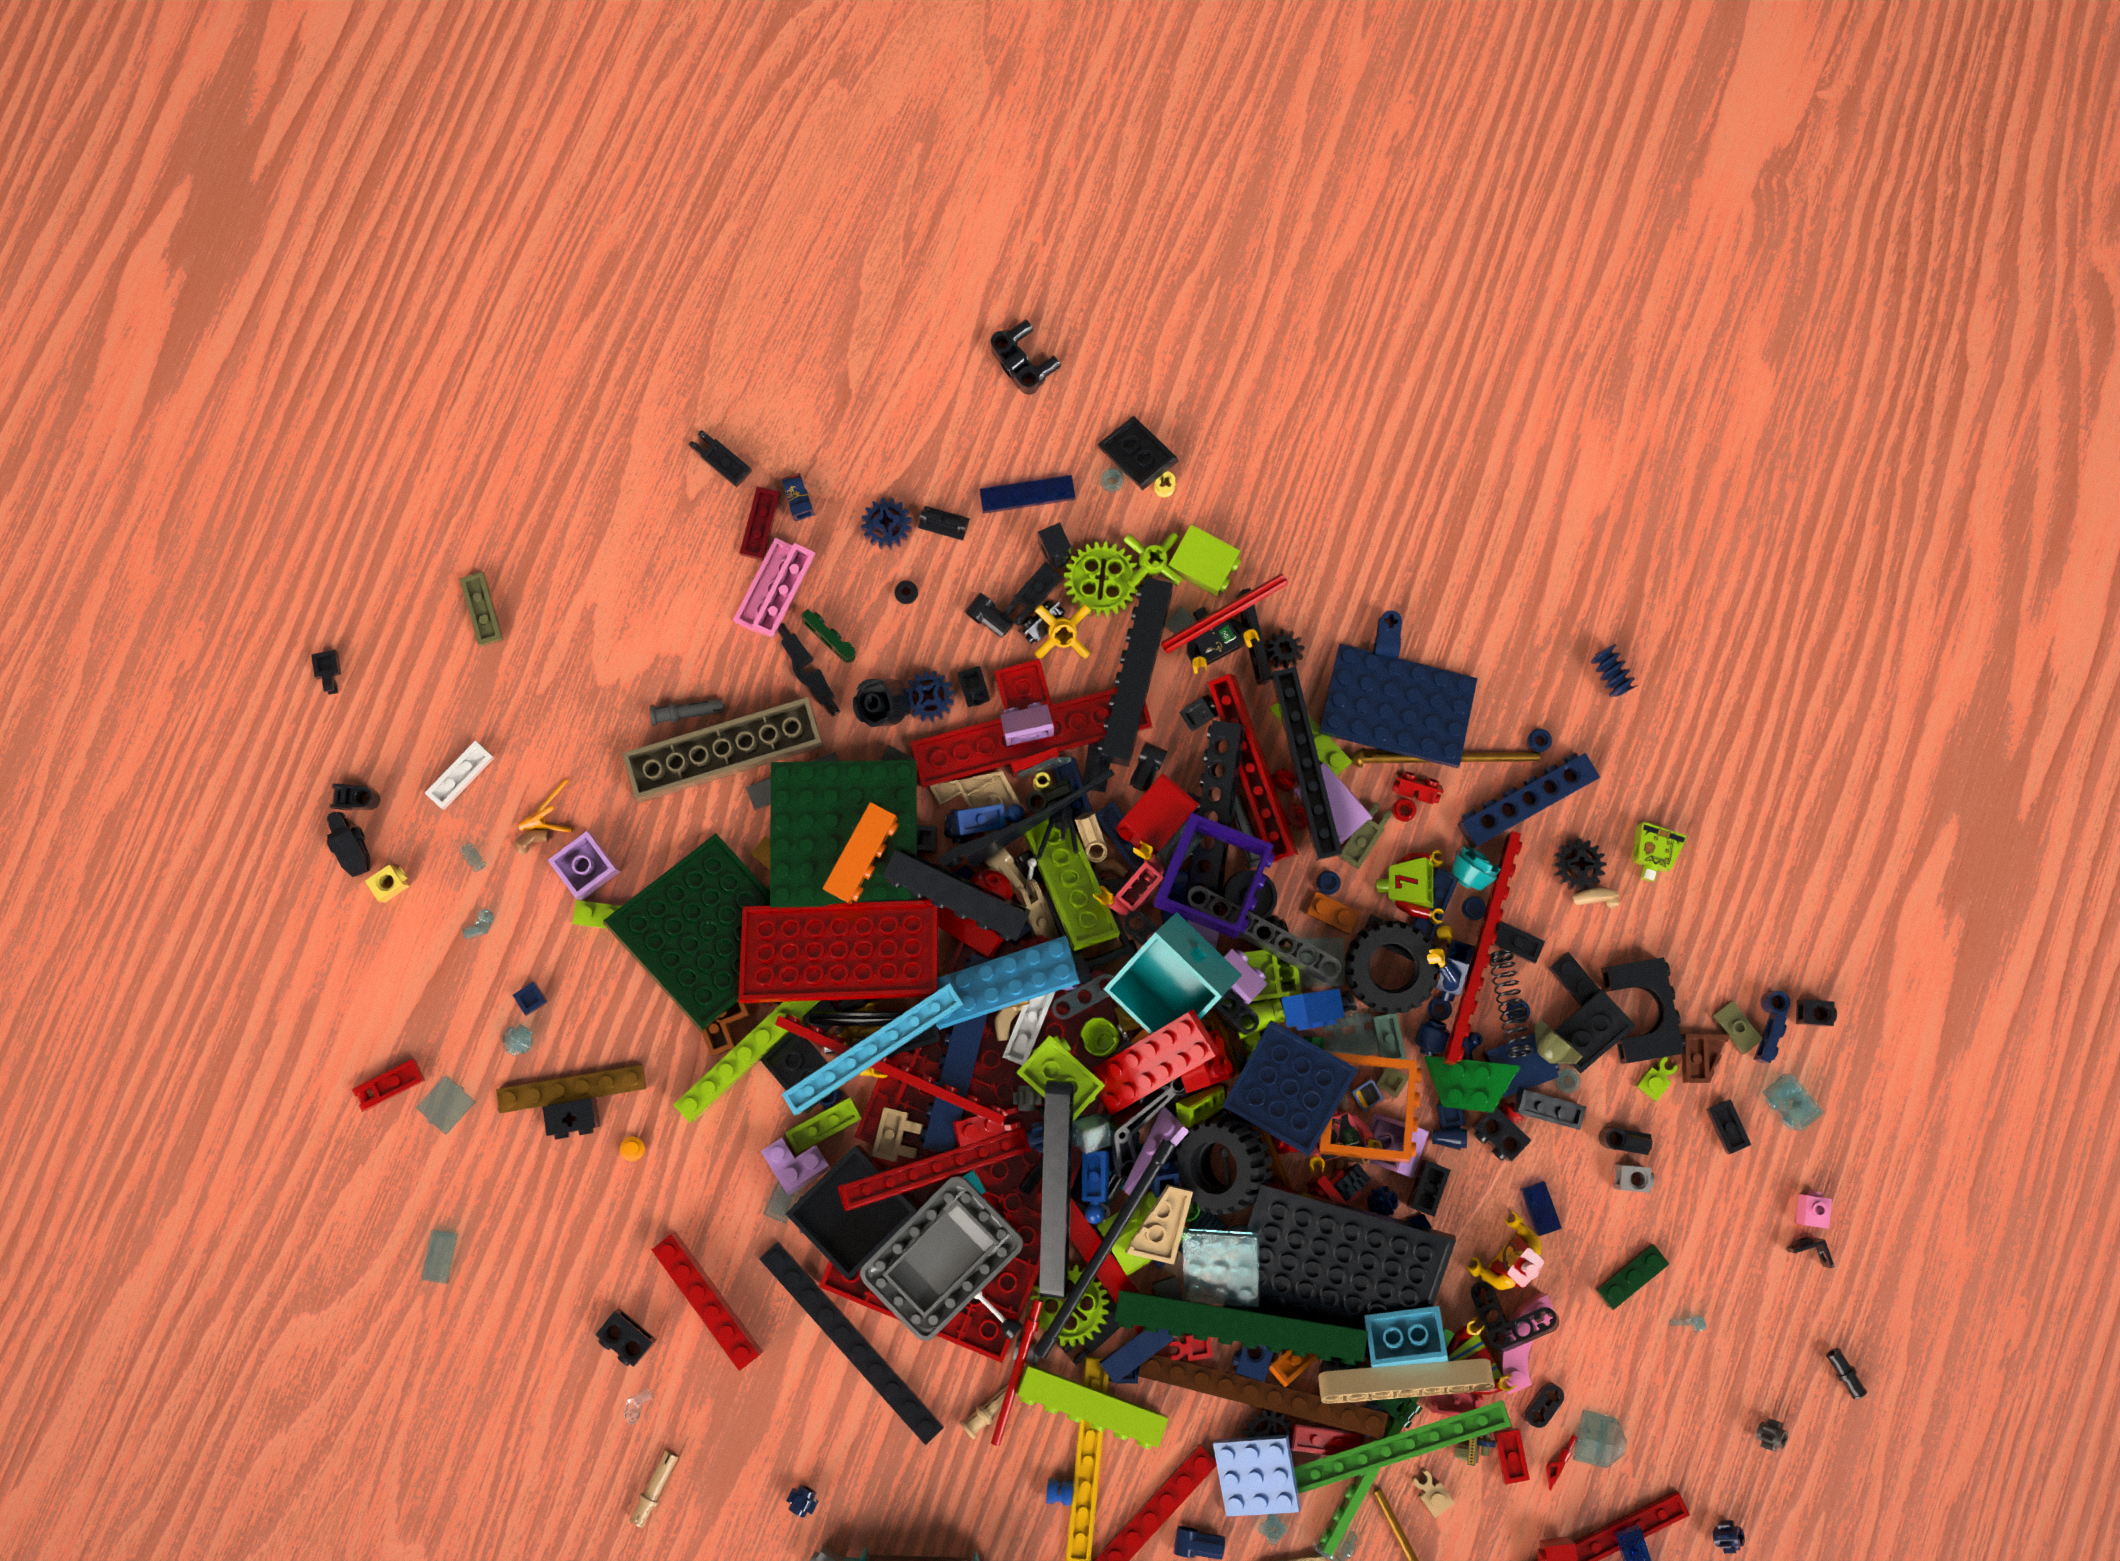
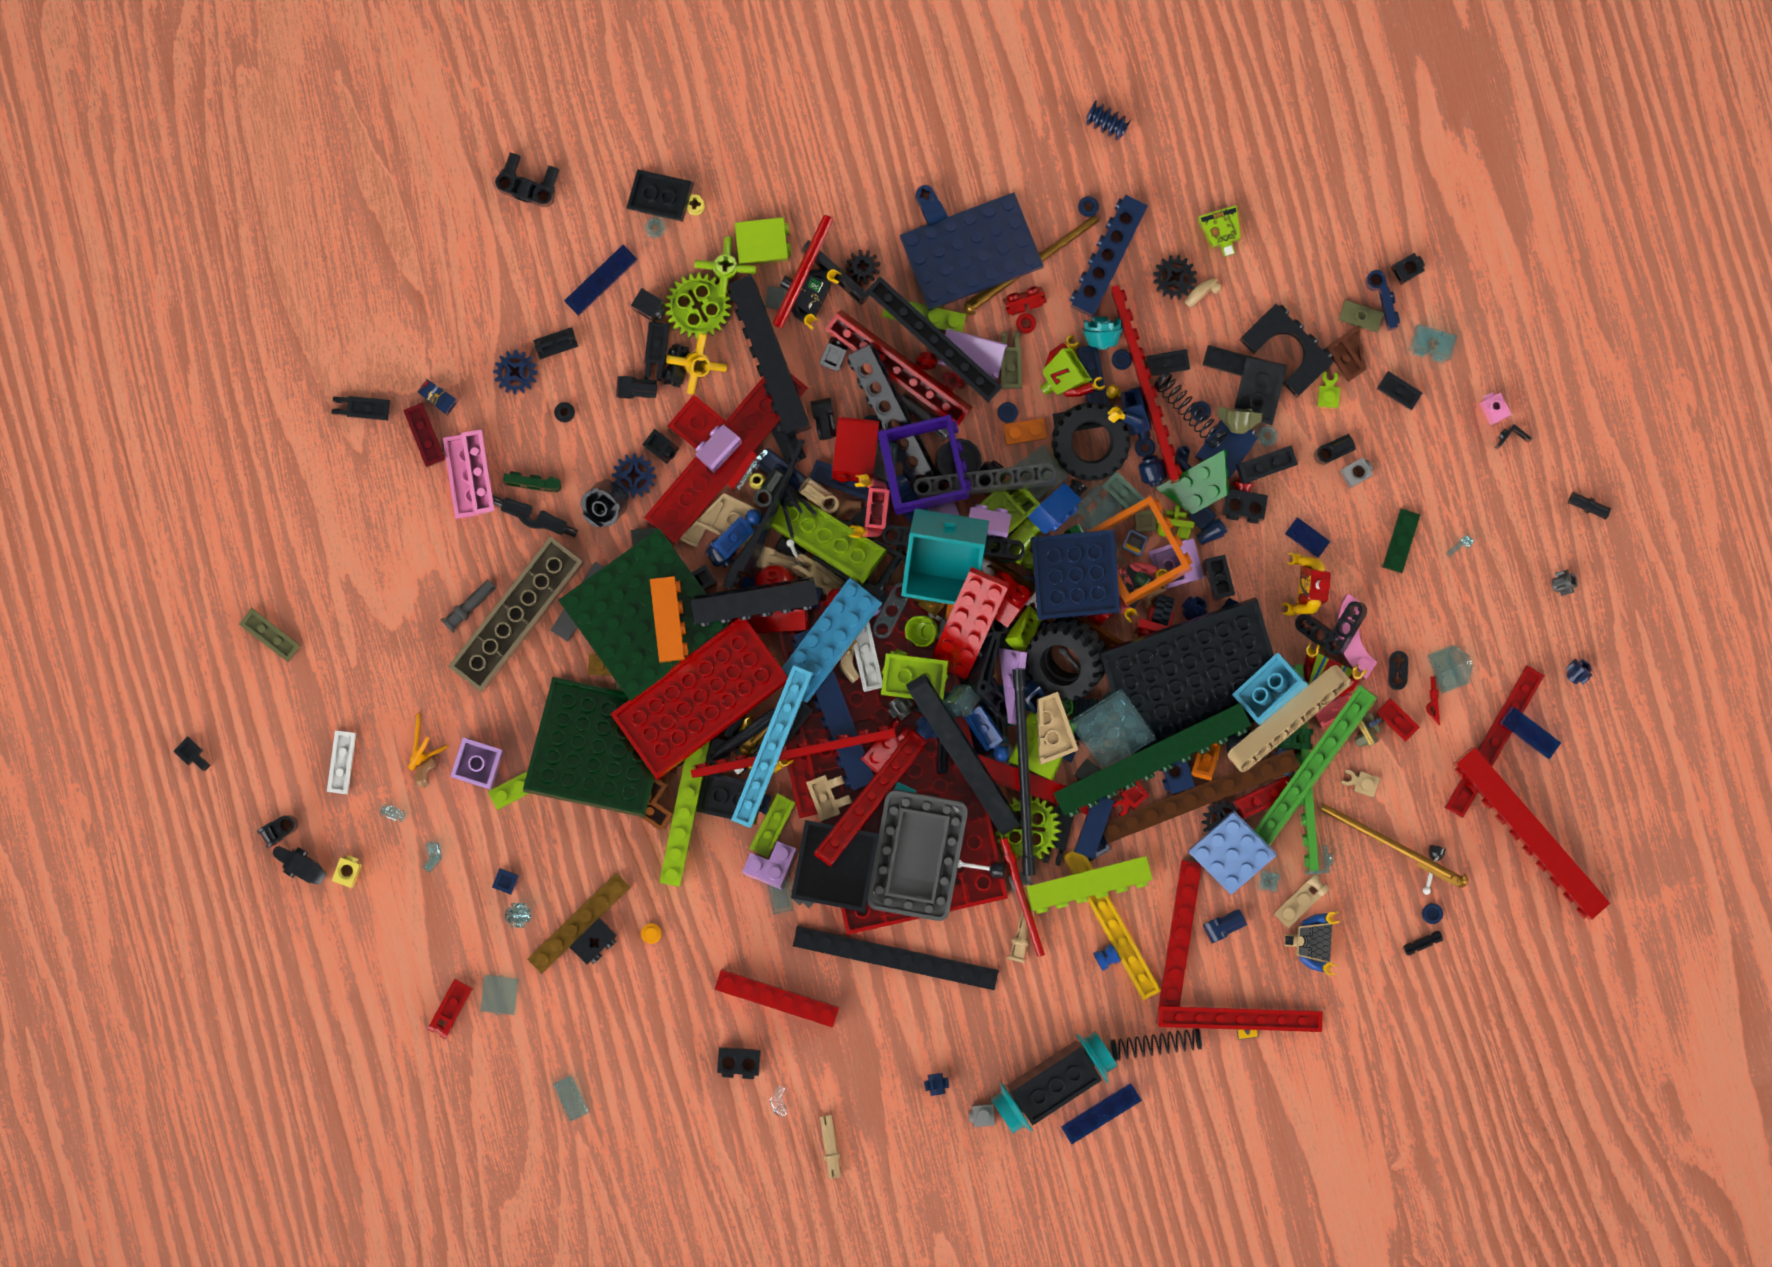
camera: 30 degrees left, 5 degrees up
none -> lime hips [1156,505,1194,540]

